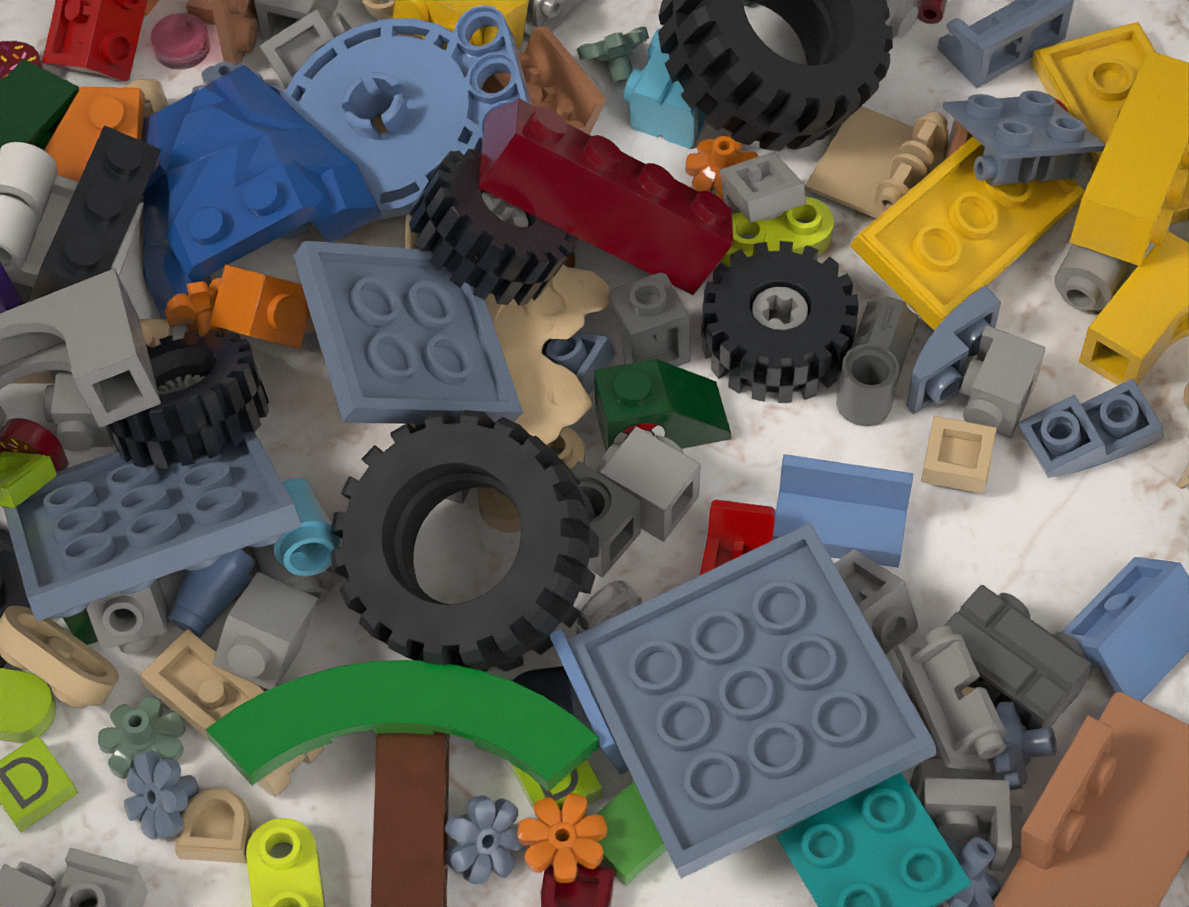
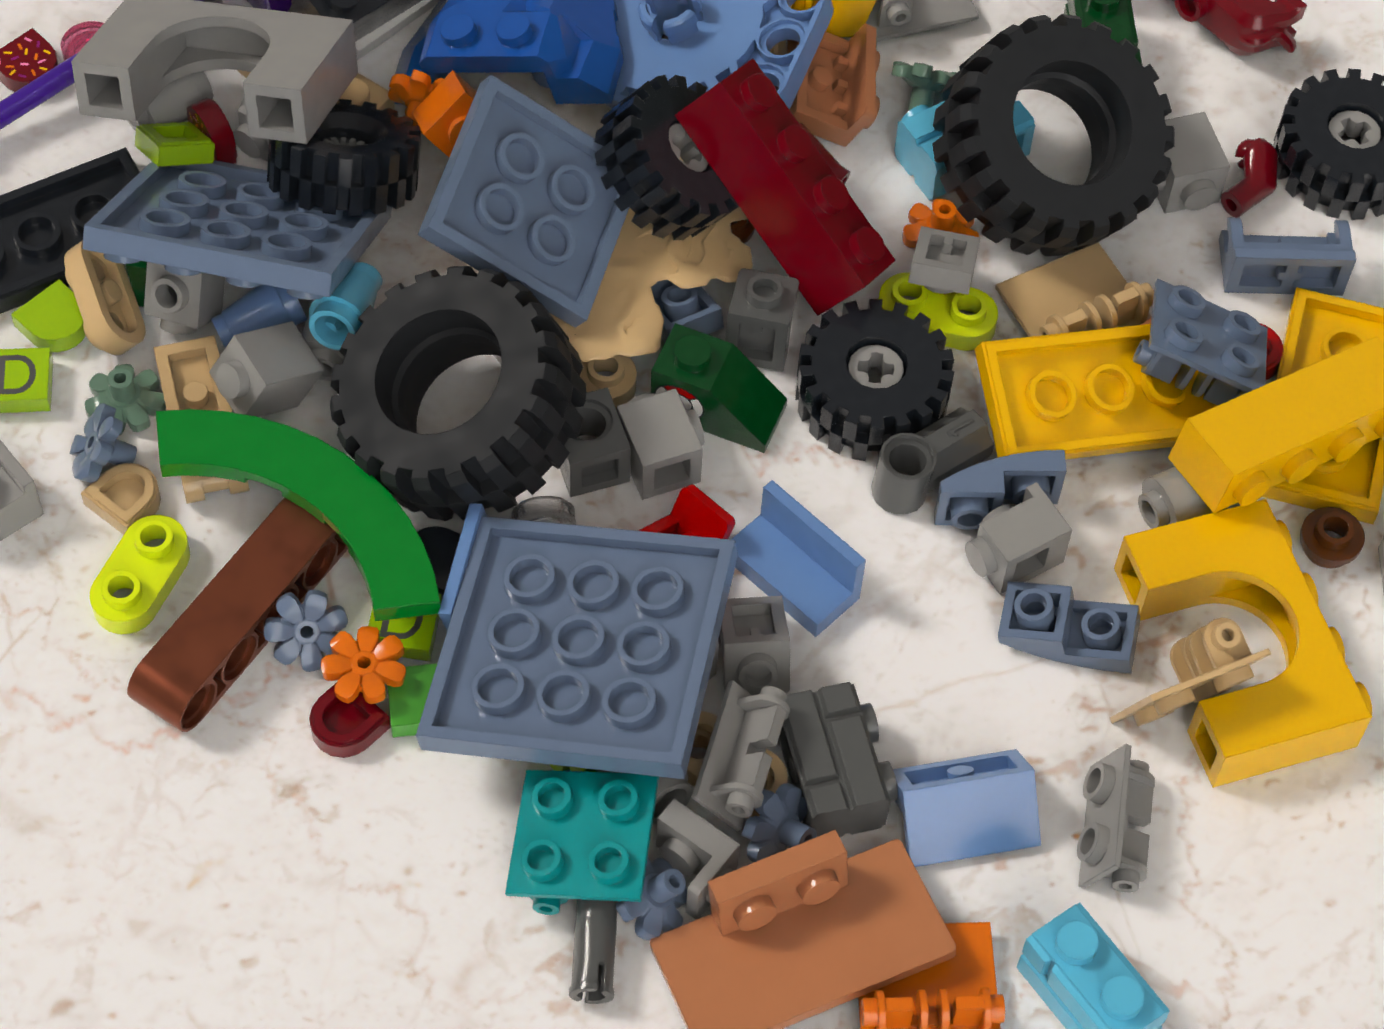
camera: 30 degrees right, 0 degrees up
tan plate [921,416,997,494] -> none

